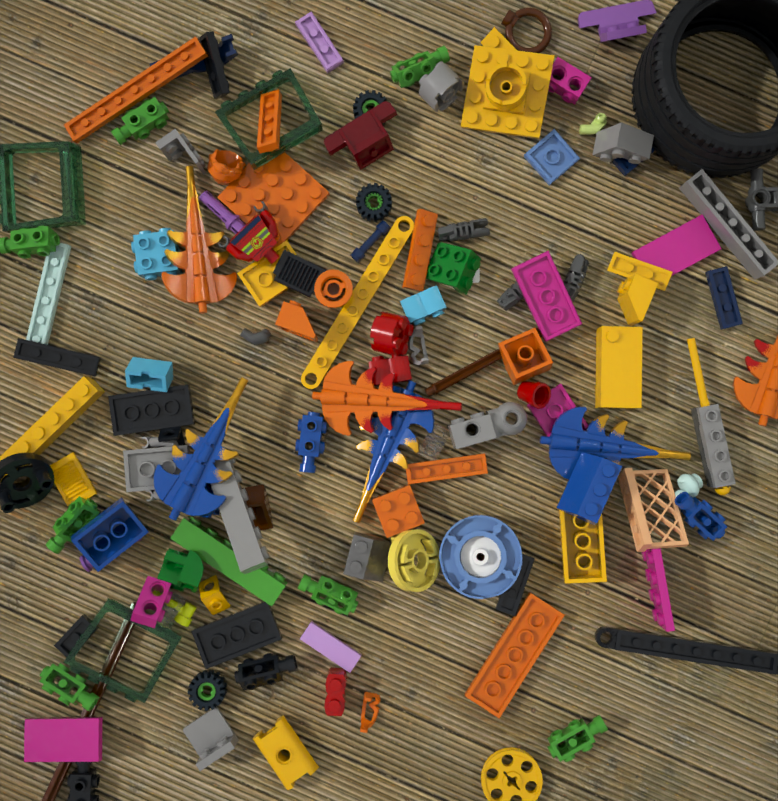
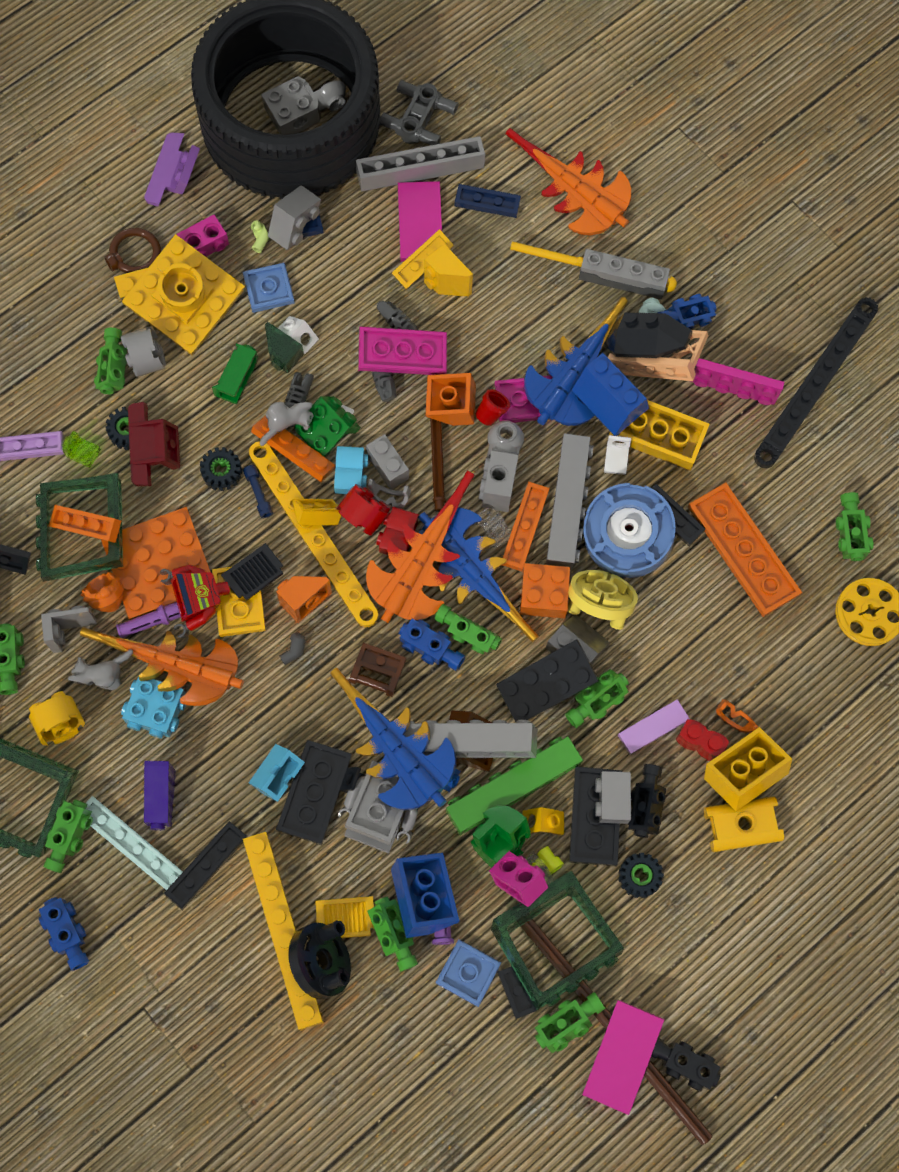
camera: 65 degrees left, 15 degrees down
light grey bracket [183,706,239,771] -> none
orange piece [314,269,353,308] -> none
yellow brick [595,326,643,409] -> none
none -> yellow brick [29,691,85,746]
none -> clear neon green bracket [62,431,101,468]
none -> light grey animal [68,649,133,691]
none -> dark purple slope [144,761,176,830]
none -> green window [212,343,258,405]
none -> light grey animal [260,402,313,446]
none -> light grey brick [261,76,346,135]
none -> clear green slope [265,322,304,373]
none -> white bracket [276,316,319,354]
none -> yellow slope [293,499,341,525]
none -> reddish brown plate [349,642,407,698]
none -> light grey brick [366,434,409,490]
none -> bright green brick [434,604,502,654]
none -> medium blue tile [435,939,501,1007]
none -> black plate [496,640,600,722]
none -> light grey brick [546,433,593,570]
none -> light grey brick [595,771,631,824]
none -> black wedge [604,312,692,358]
none -> white bracket [604,435,631,475]
none -> yellow brick [704,727,792,811]

